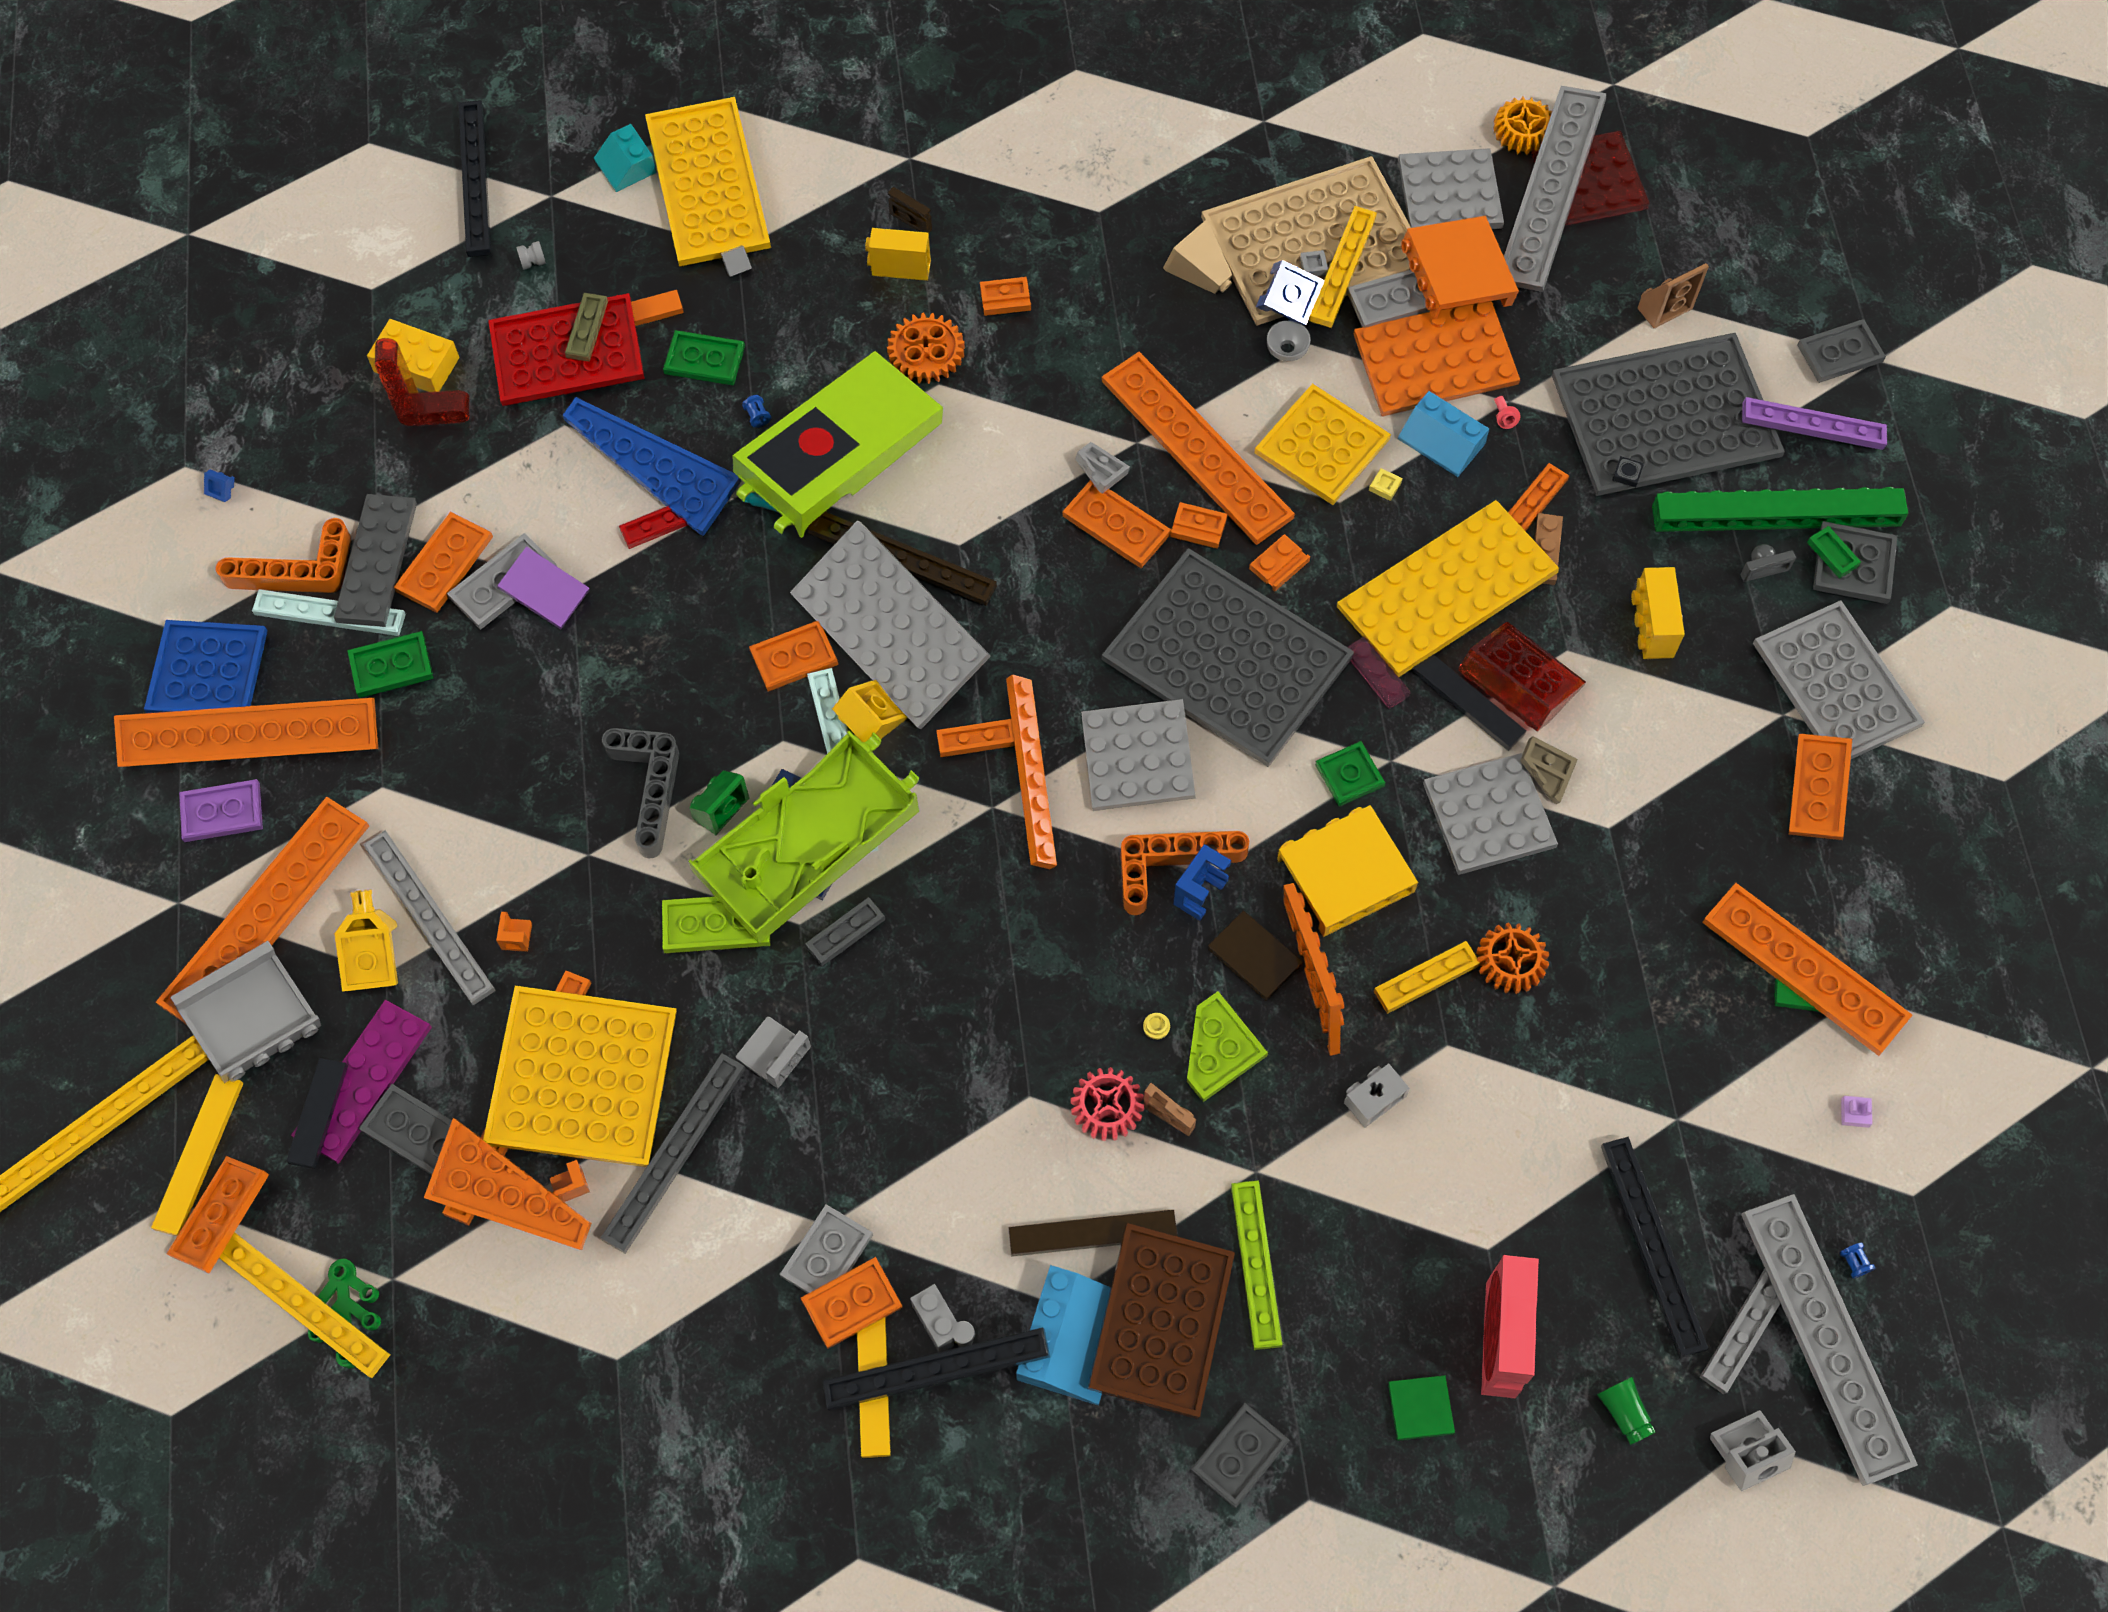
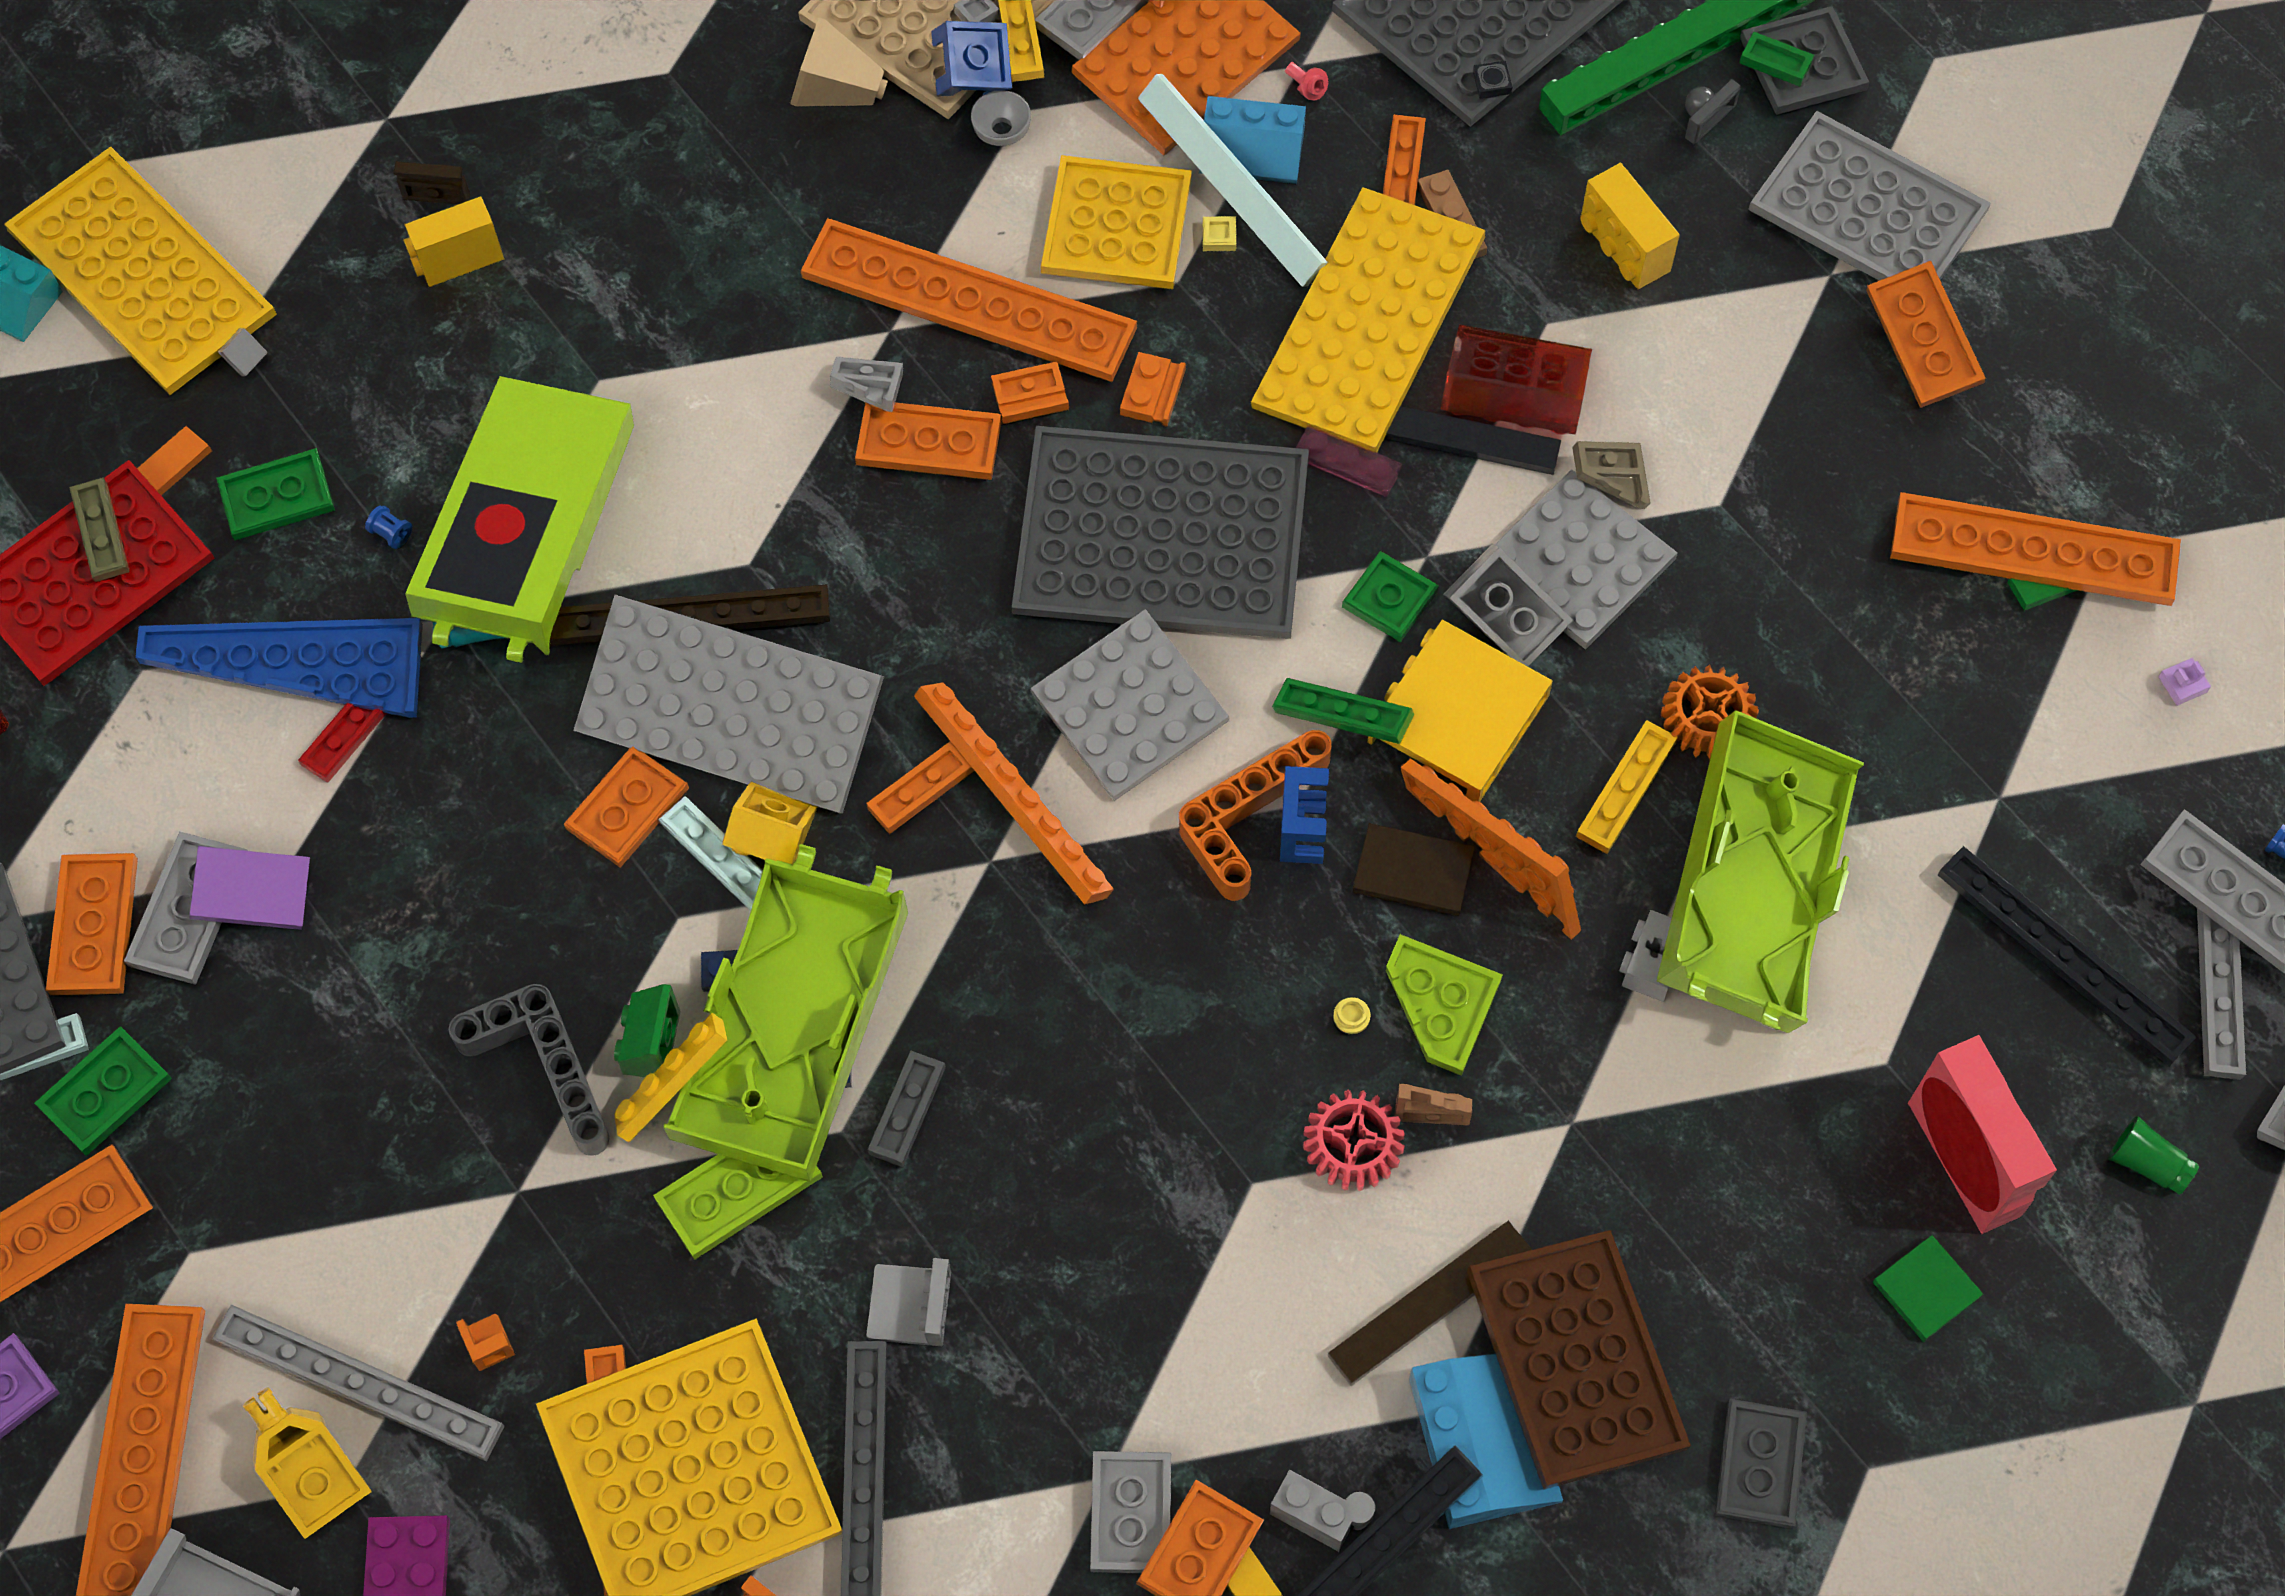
camera: 30 degrees left, 0 degrees up
orange gear [887,313,965,384] -> none
orange plate [980,277,1031,316] -> none
lime tile [1231,1181,1283,1350] -> none
none -> yellow plate [614,1013,727,1142]
none -> light aqua tile [1138,74,1328,287]
none -> green tile [1272,678,1414,744]
none -> light grey slope [1443,544,1573,667]
none -> lime piece [1656,710,1864,1033]

